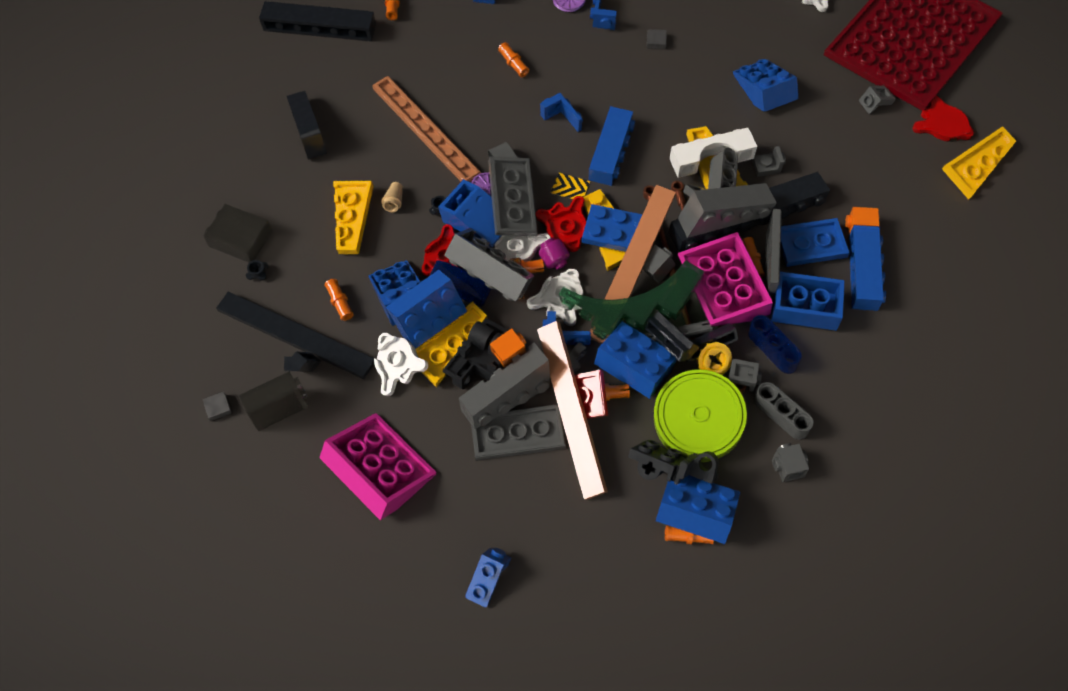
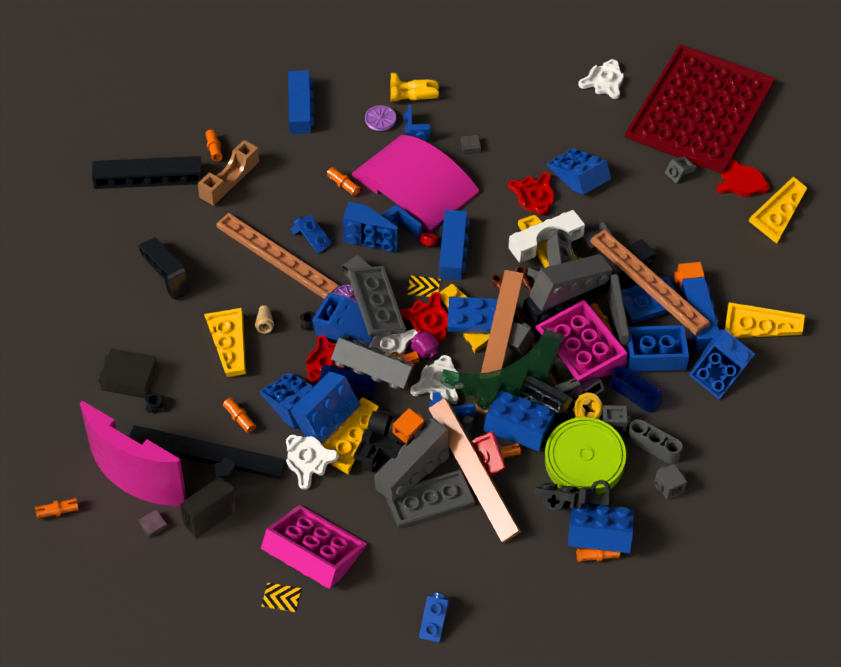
camera: 15 degrees left, 10 degrees down
none -> orange pin [35,498,79,519]
none -> dark pink slope [80,401,187,506]
none -> medium nougat arch [198,140,259,206]
none -> sticker [261,583,301,612]
none -> blue bracket [290,214,332,254]
none -> blue slope [343,202,398,253]
none -> dark pink slope [352,135,479,233]
none -> red tile [419,233,439,247]
none -> red tile [508,172,554,215]
none -> nougat tile [590,229,710,335]
none -> blue slope [689,330,755,399]
none -> yellow wing [725,302,805,338]

